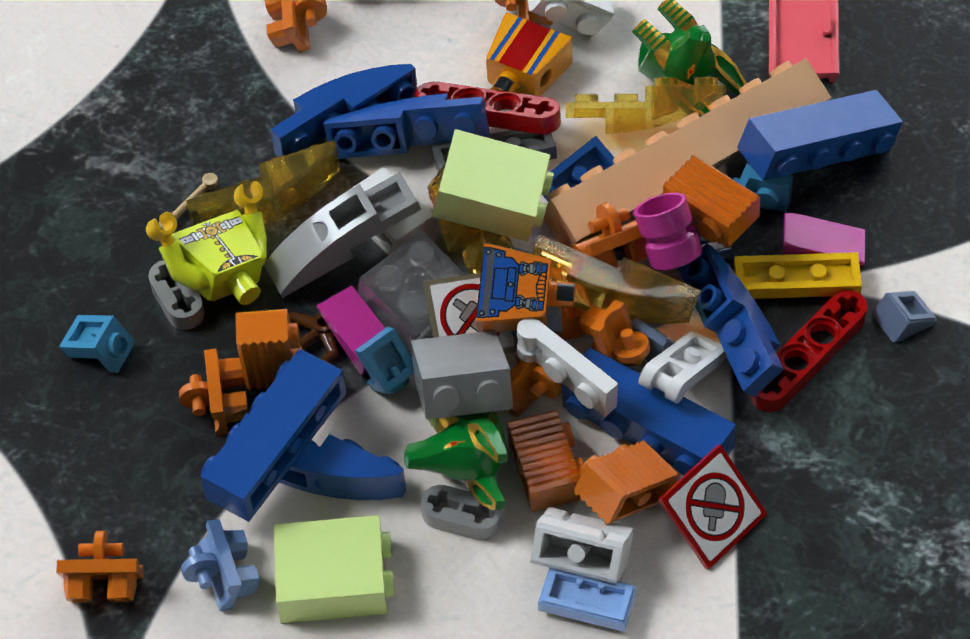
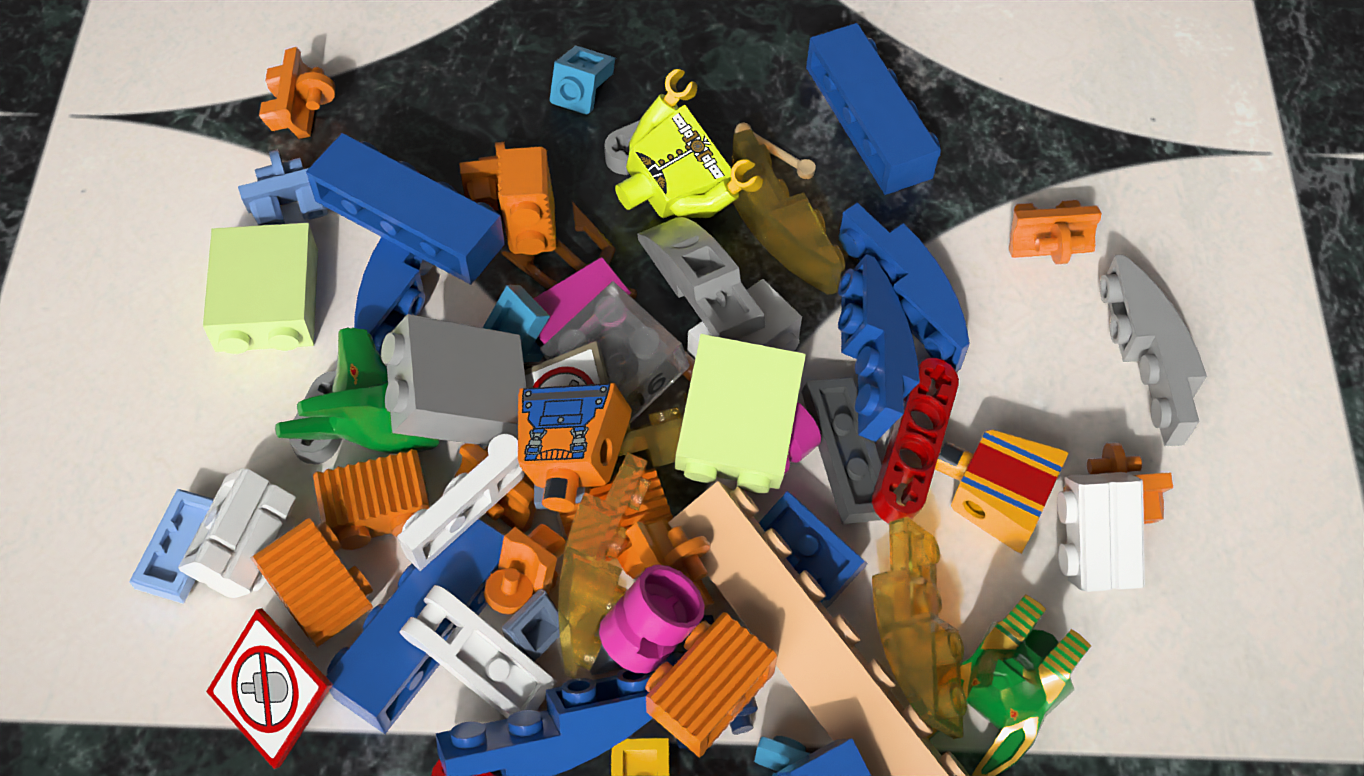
camera: 85 degrees right, 5 degrees up
none -> blue brick [806,23,941,195]

